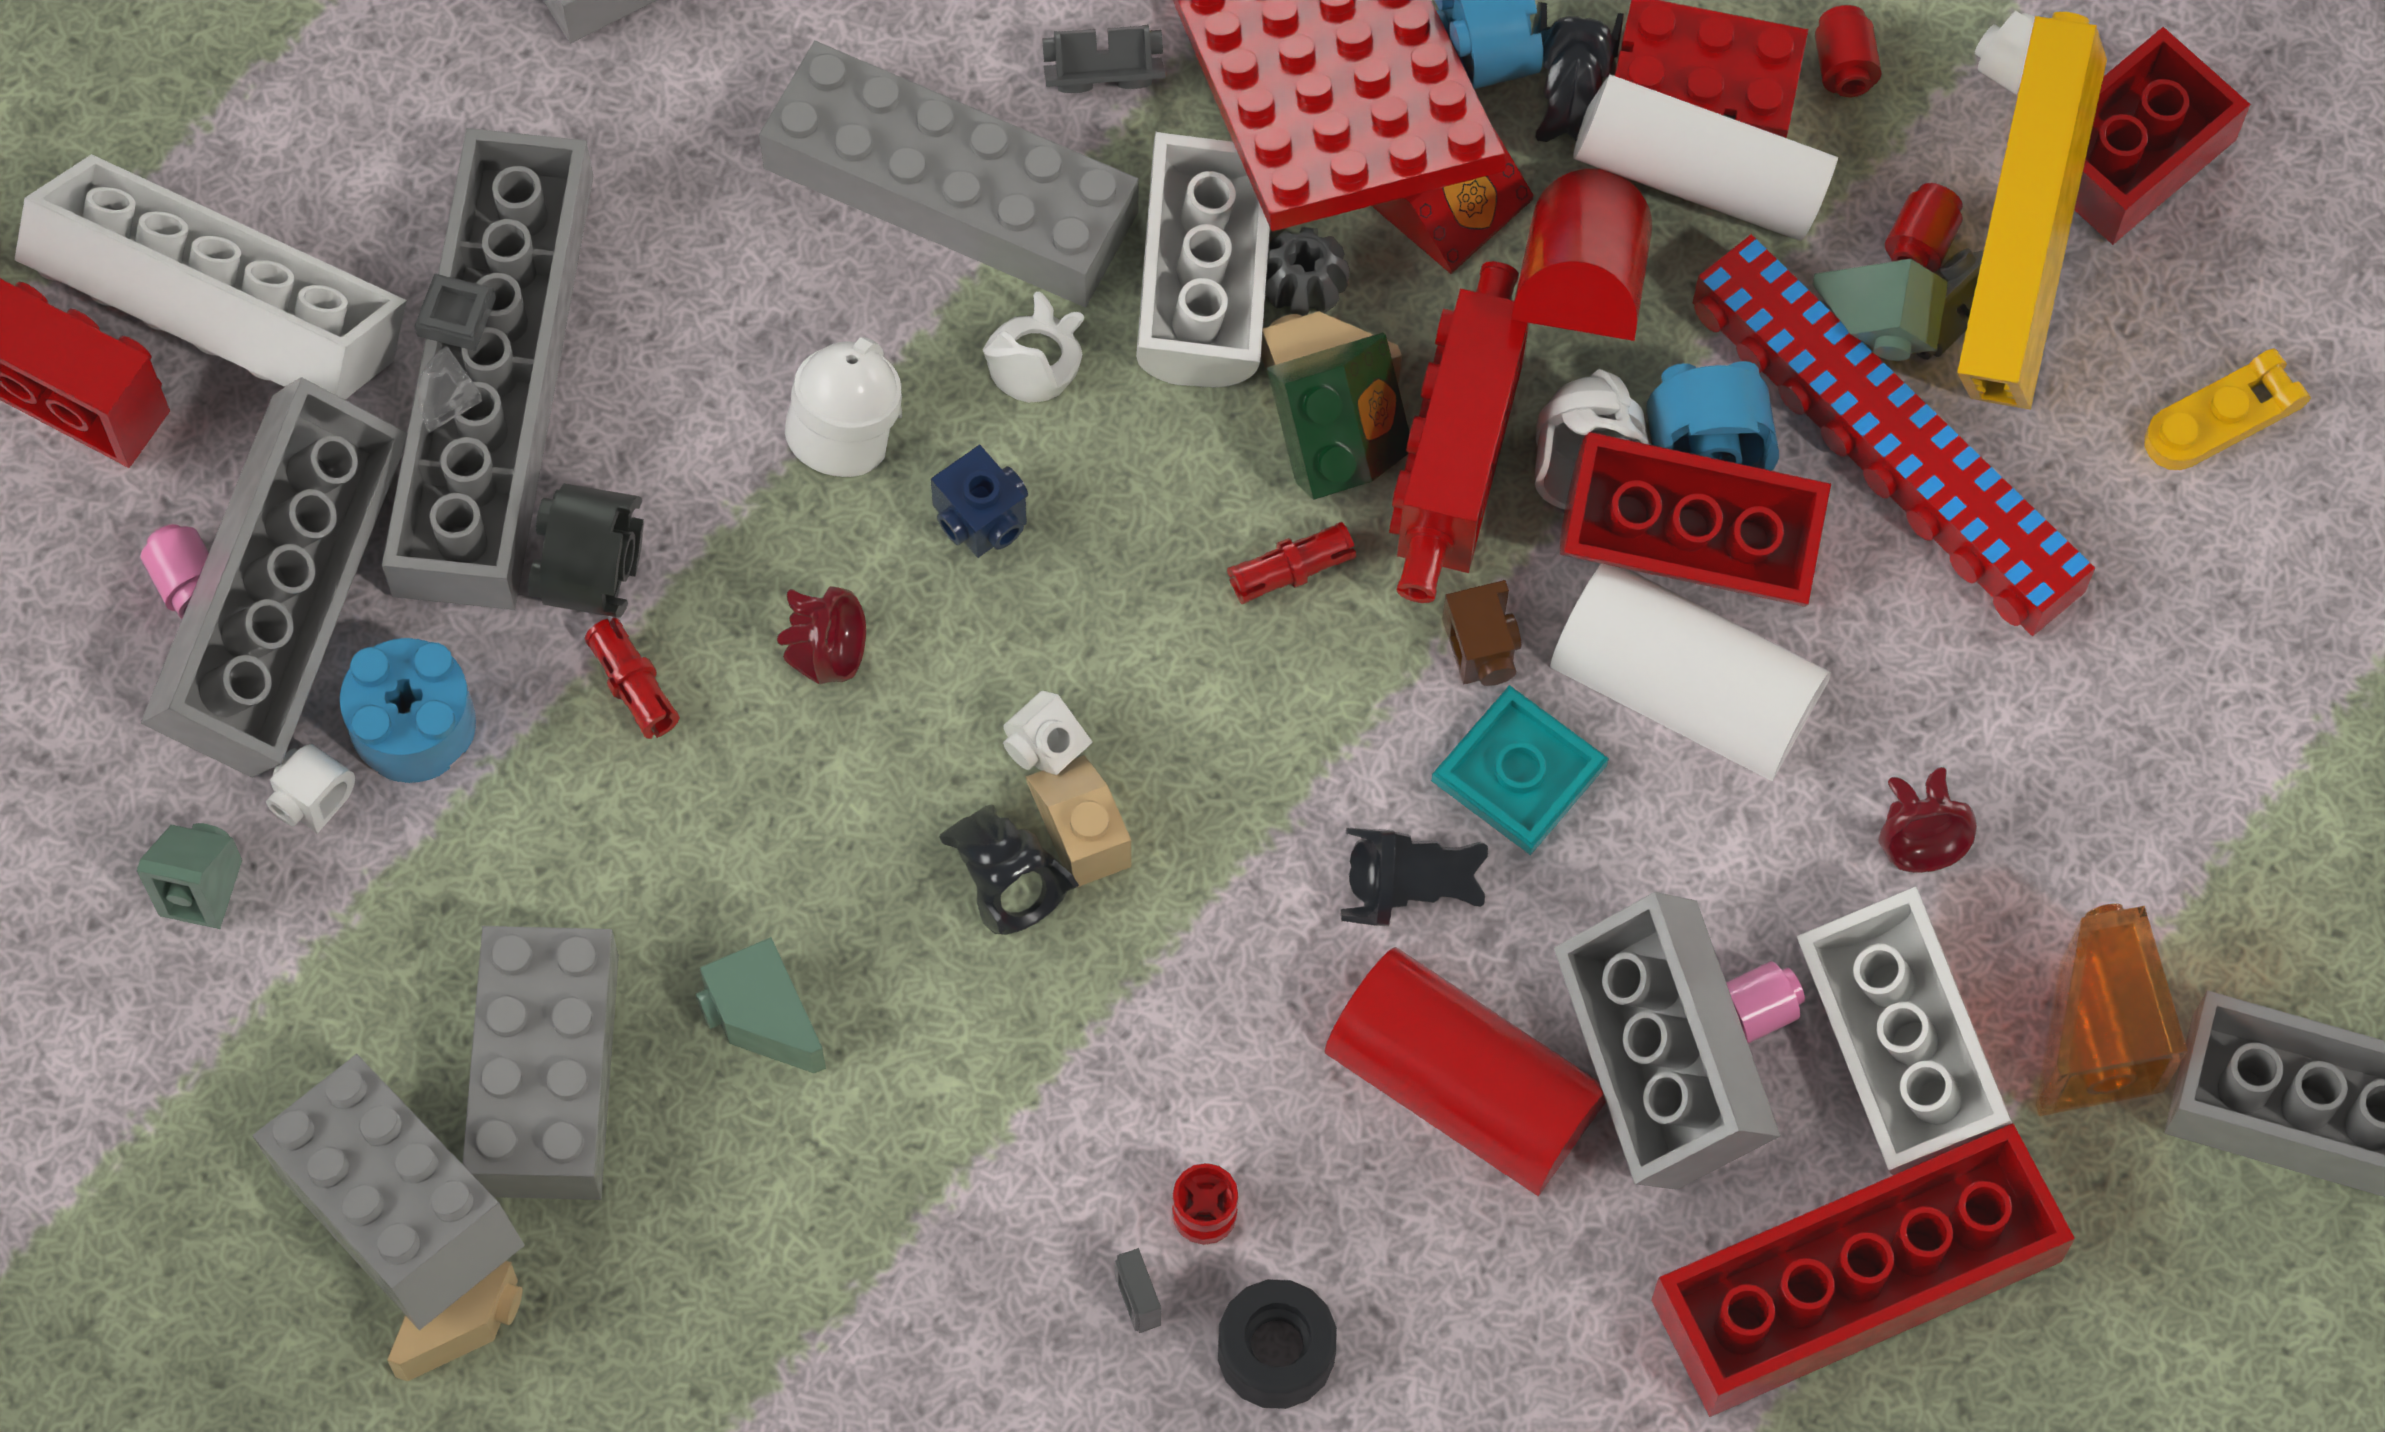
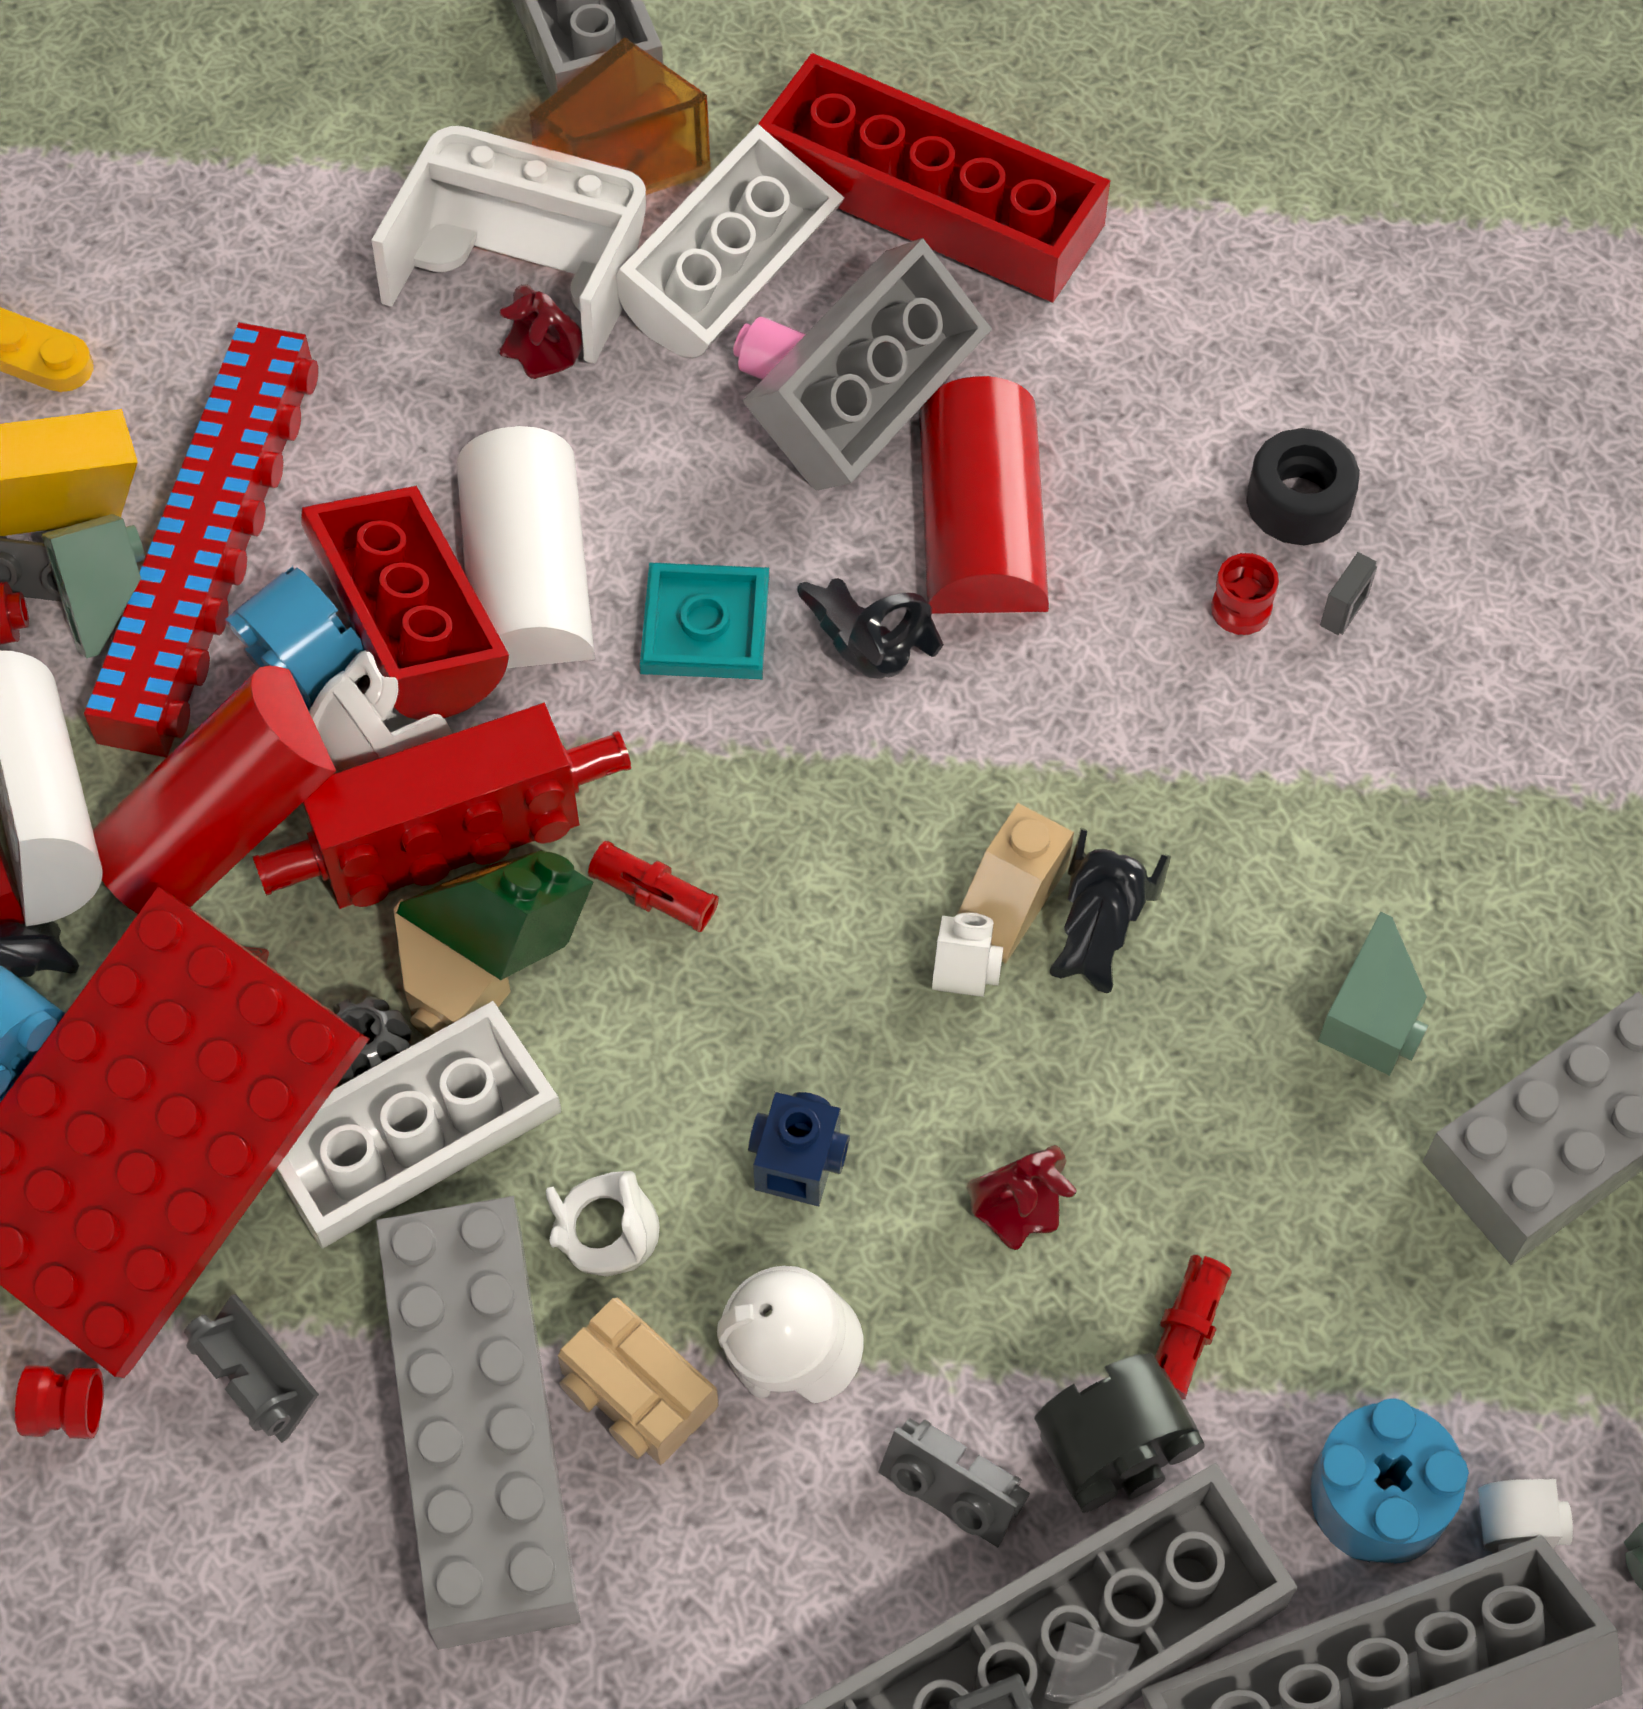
camera: 125 degrees left, 5 degrees down
reddish brown brick [1442,580,1522,686] -> none
none -> white windscreen [371,126,646,364]
none -> tan brick [557,1297,719,1465]
none -> dark grey hinge [878,1418,1030,1548]

